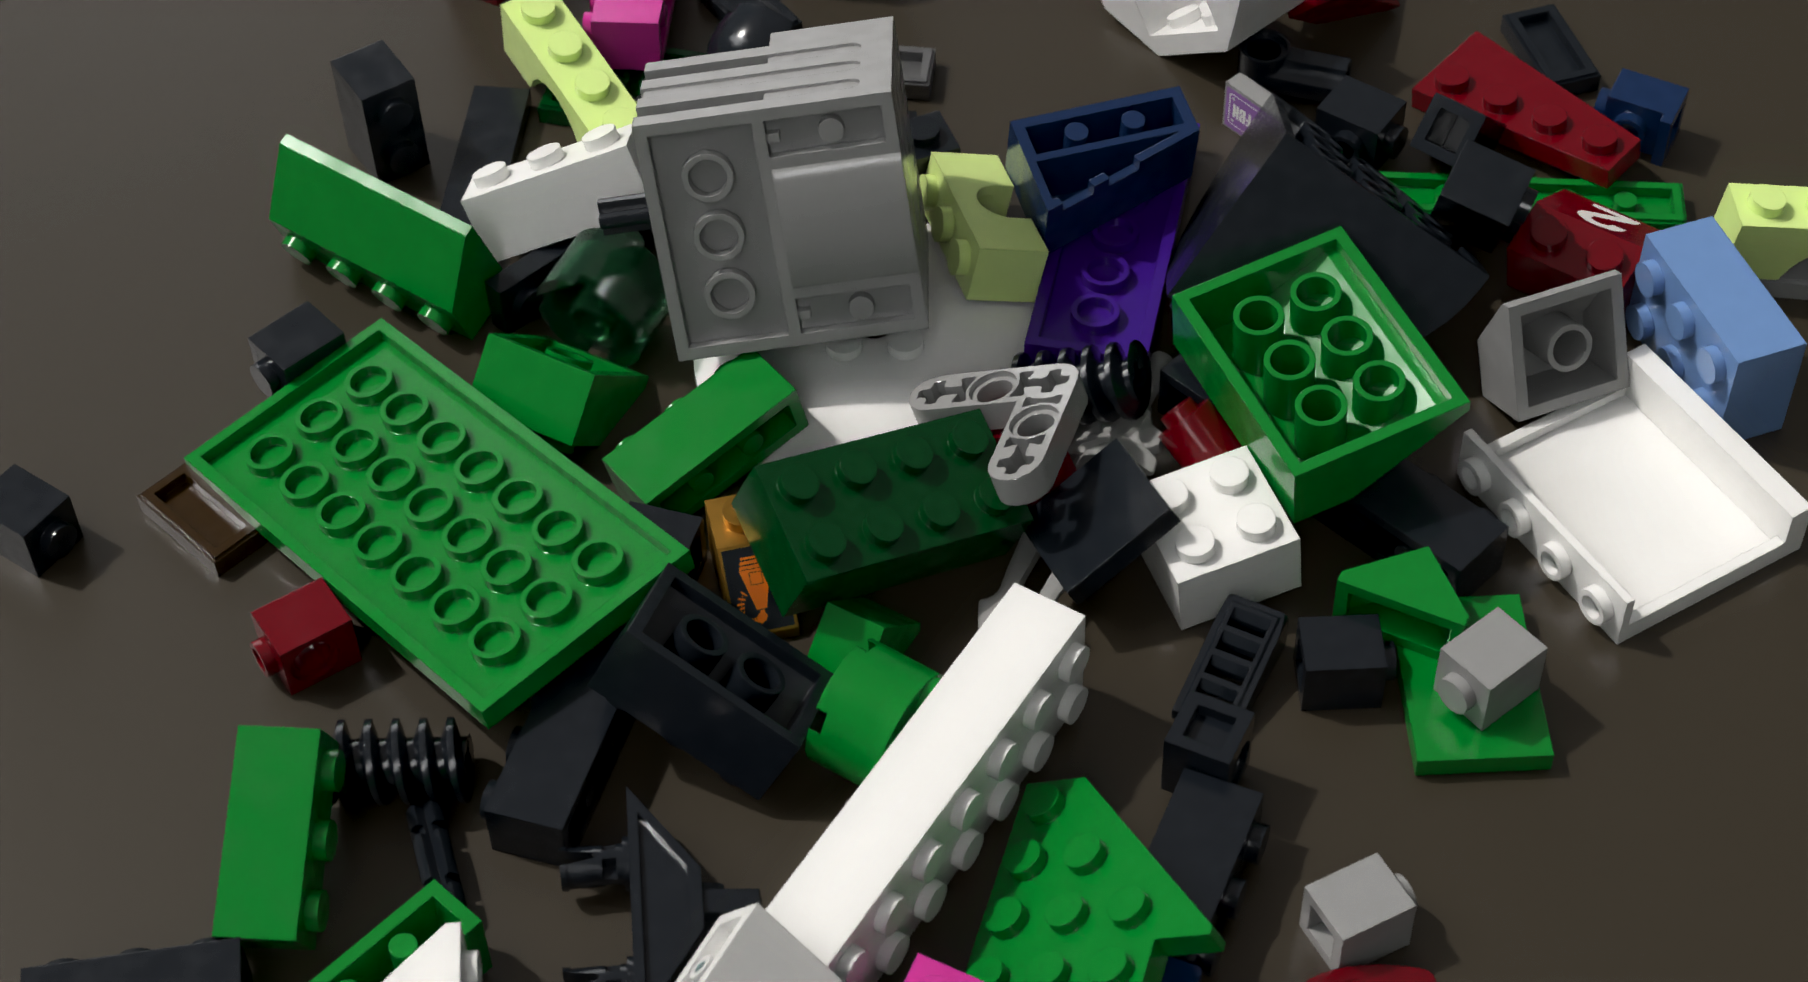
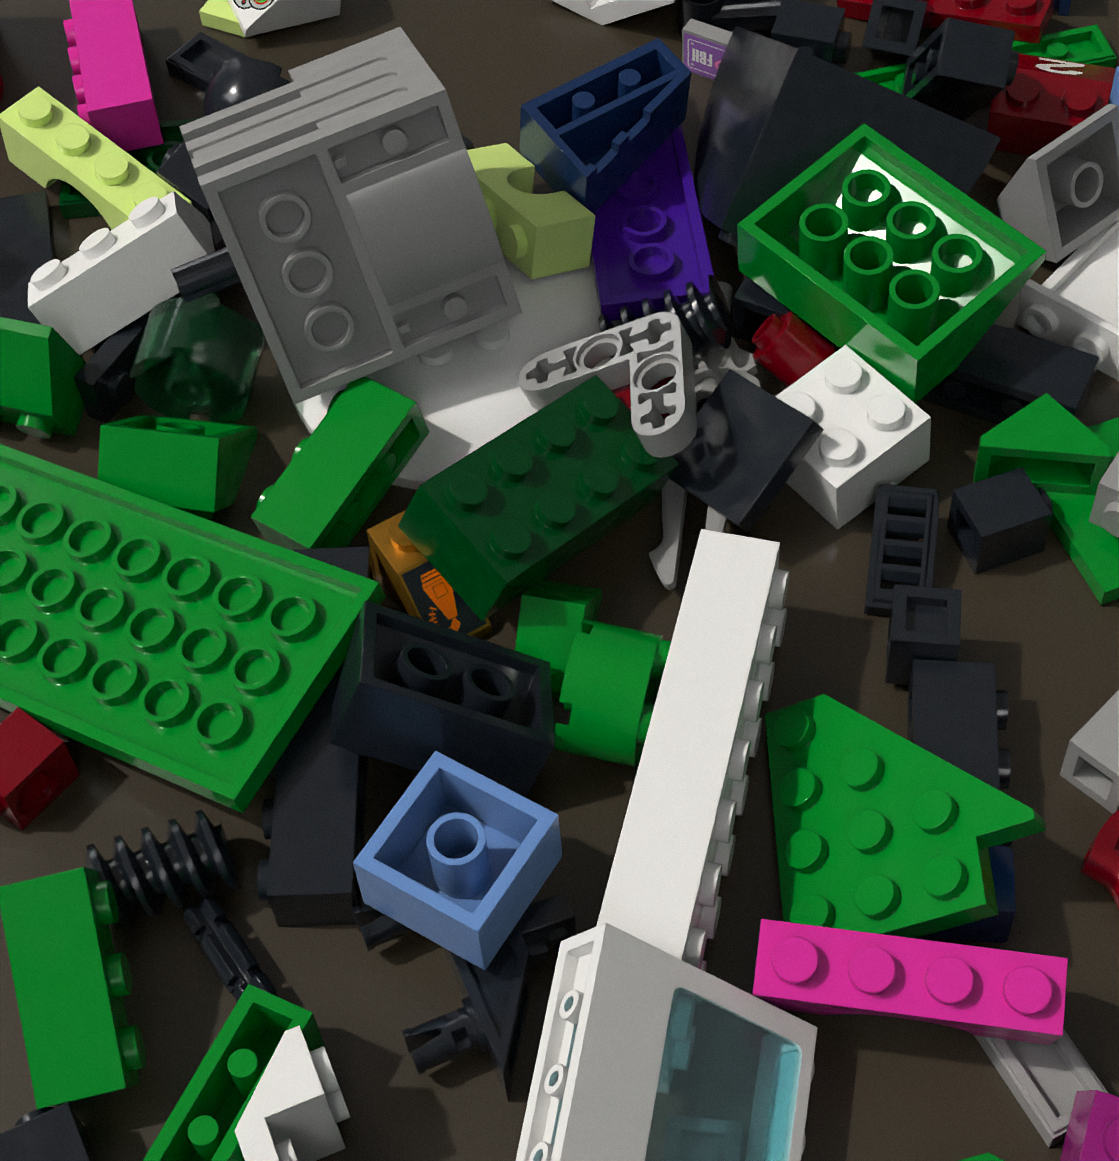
camera: 15 degrees left, 5 degrees up
none -> medium blue brick [353,751,562,970]

